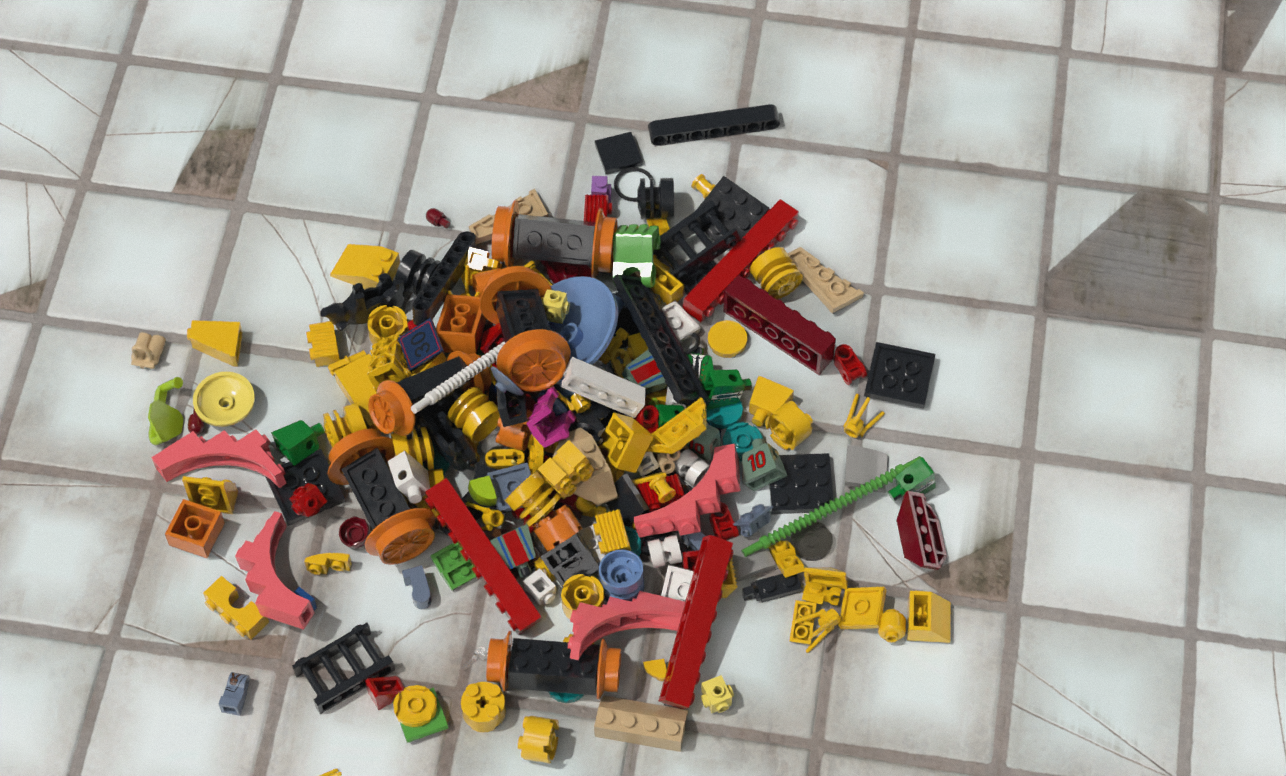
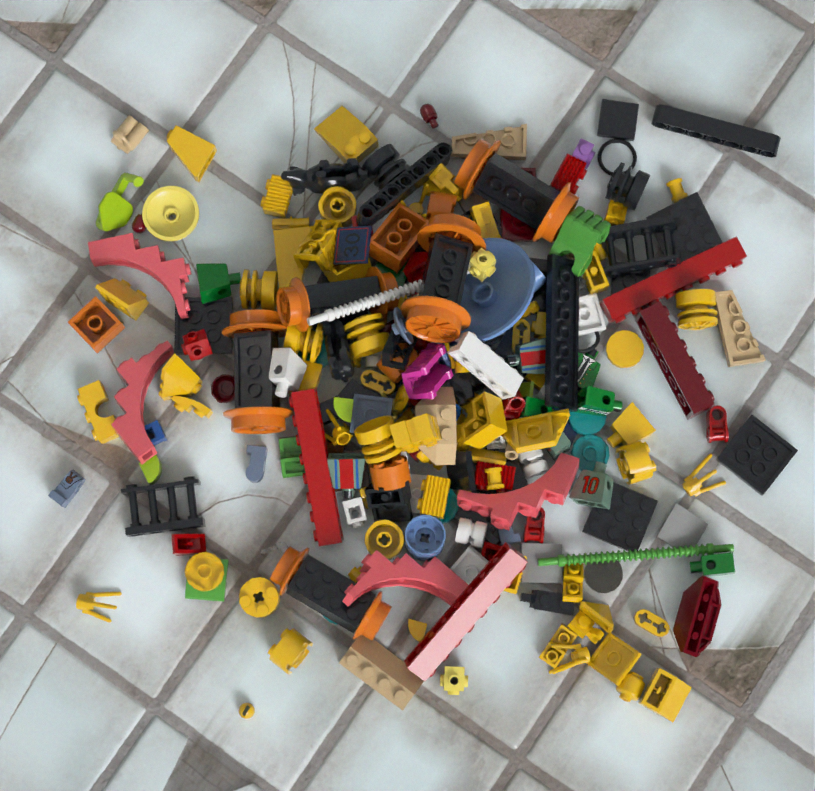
camera: 25 degrees right, 20 degrees up
sand blue hinge [733,504,774,537] -> none
none -> lime brick [139,455,162,485]
none -> yellow wedge [158,353,203,401]
none -> yellow beam [634,609,670,637]

